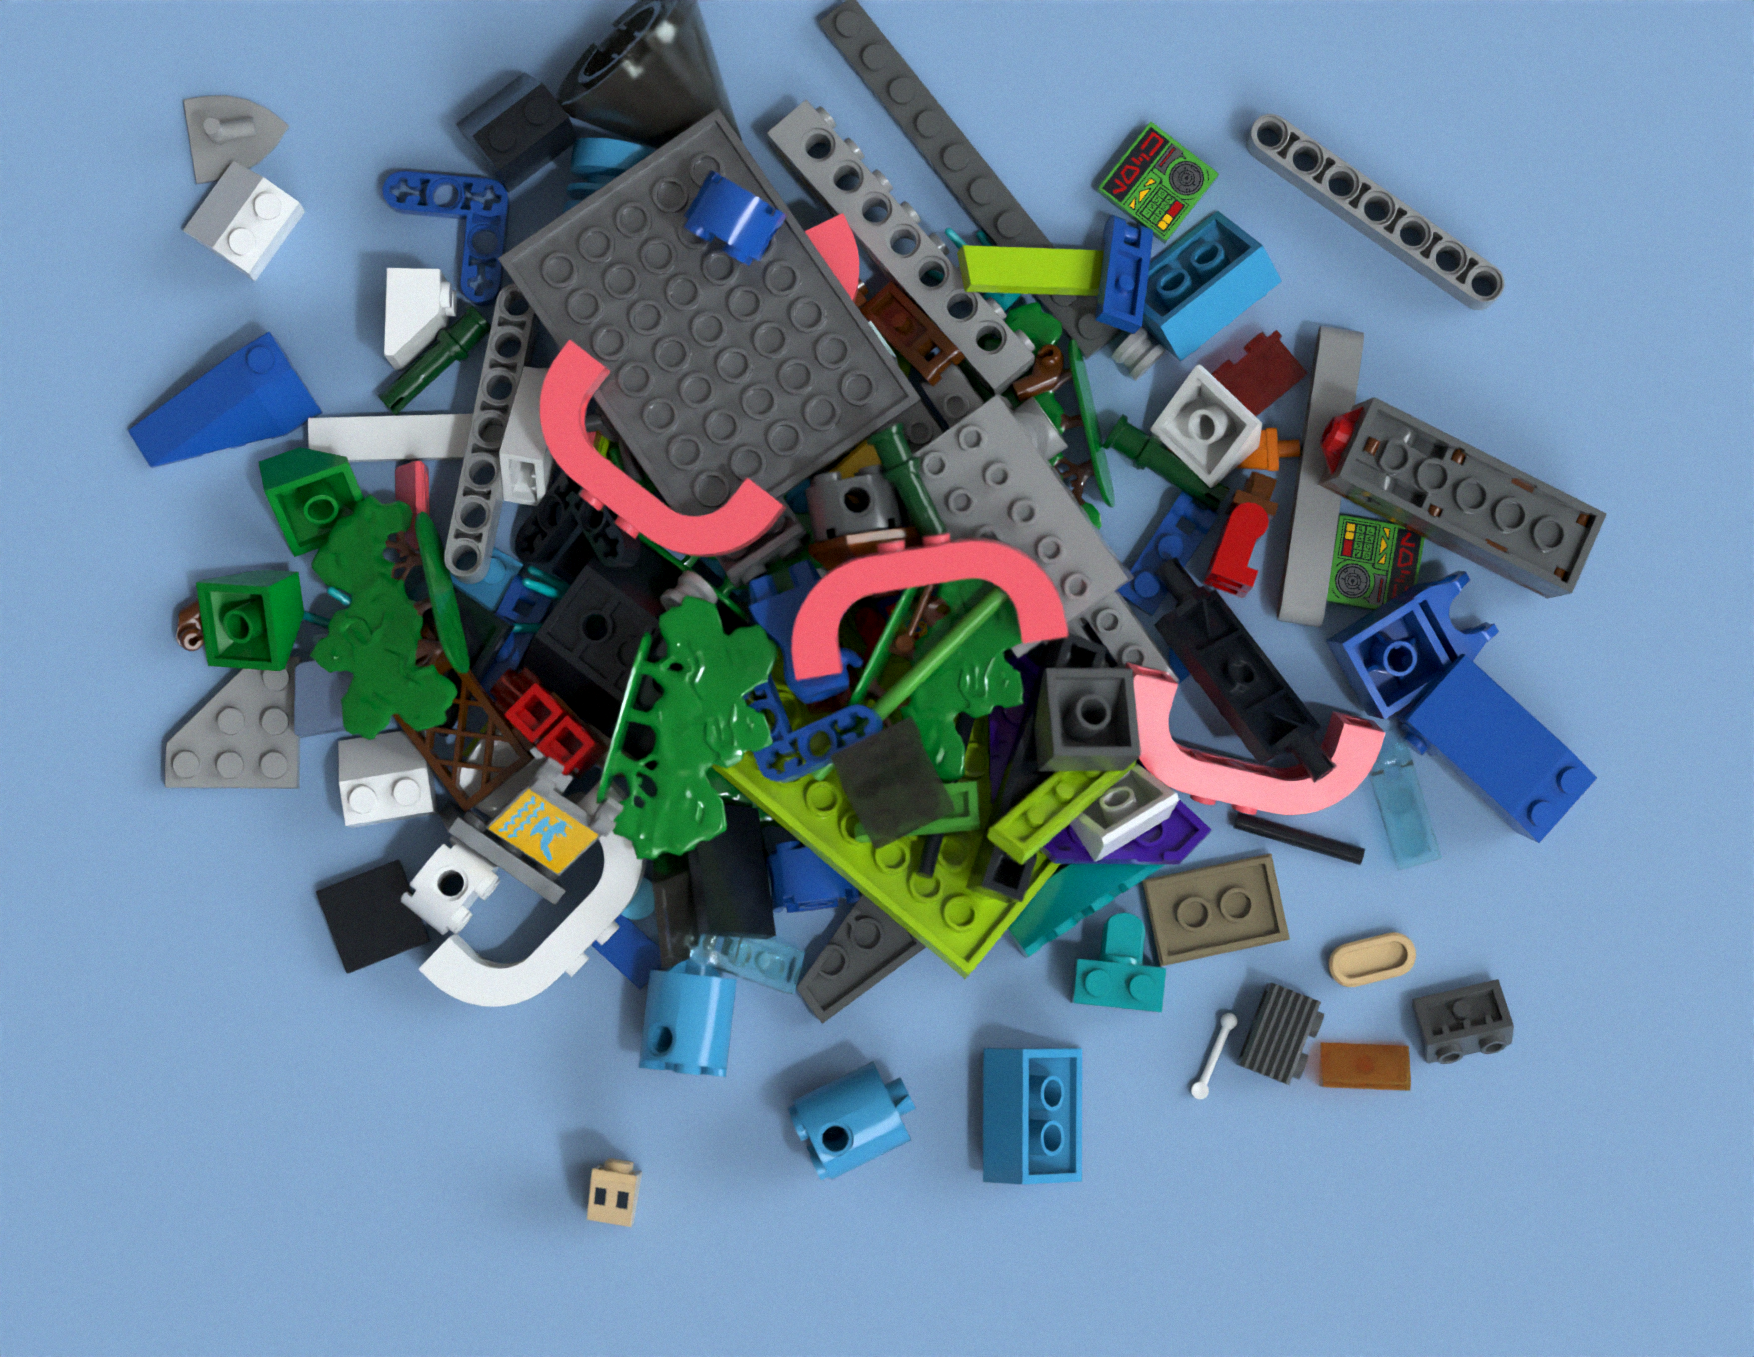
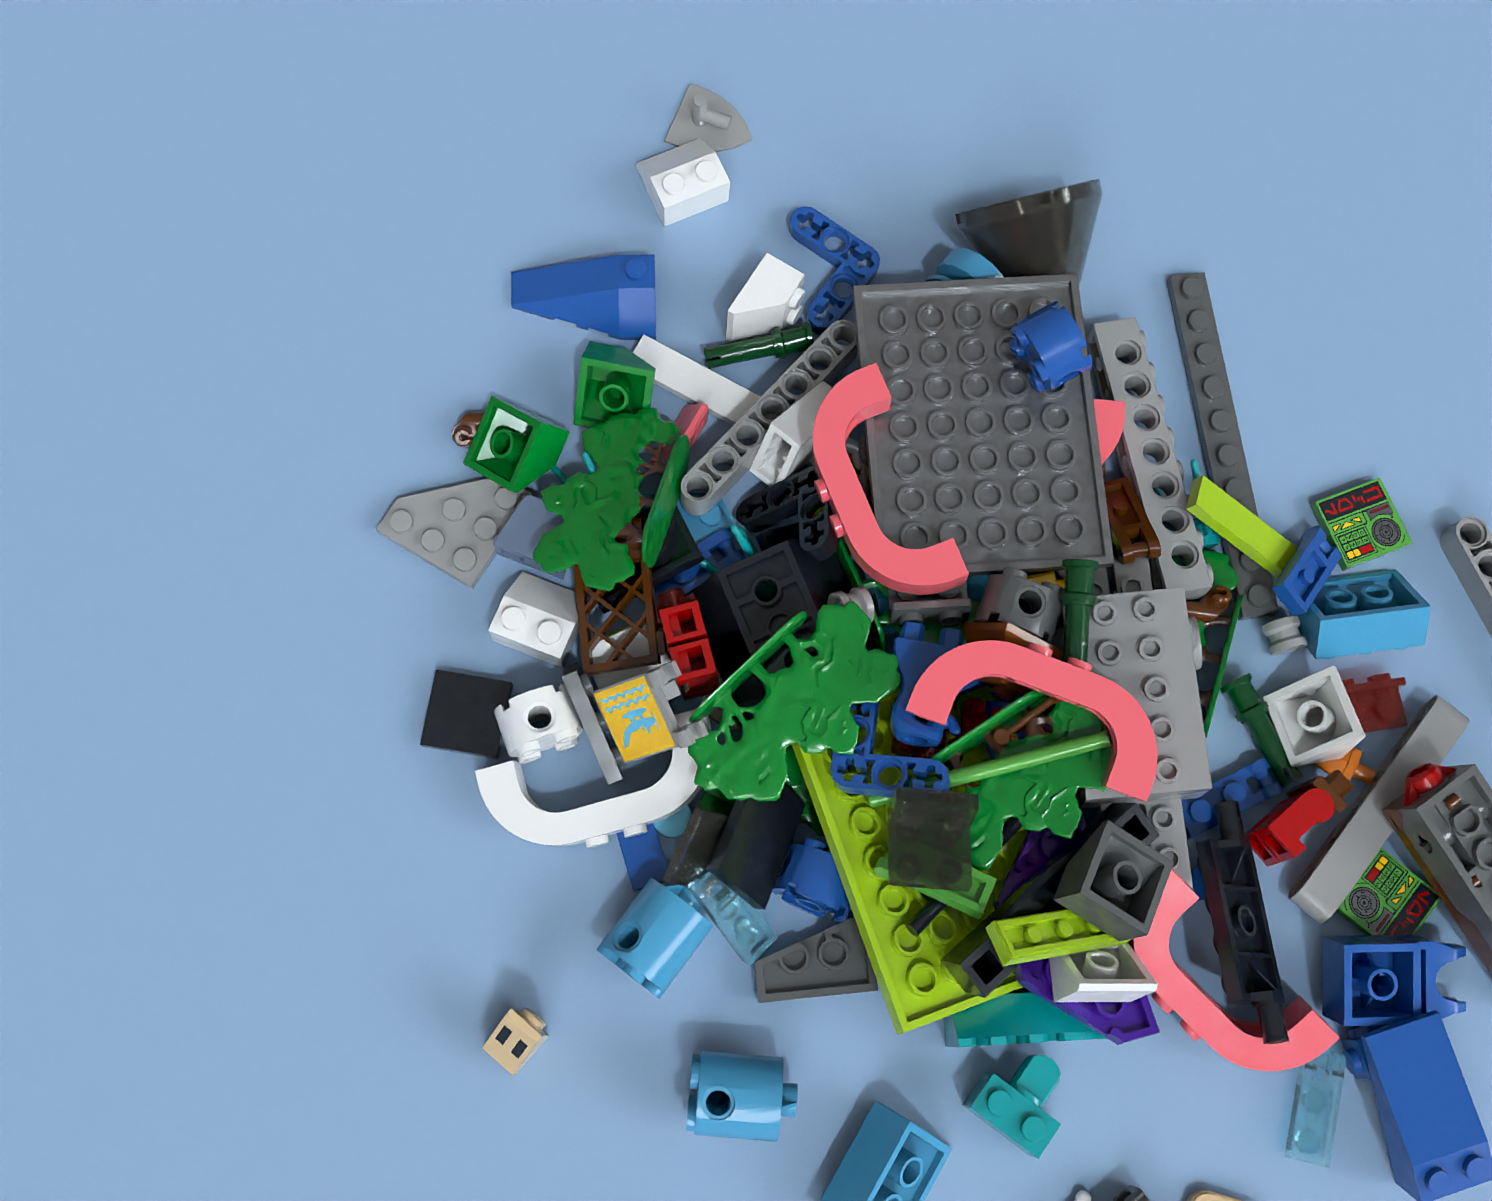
camera: 25 degrees right, 10 degrees down
black slope [456,72,577,193] -> none
dark tan tile [1141,853,1290,967] -> none
black bar [1233,812,1365,865] -> none

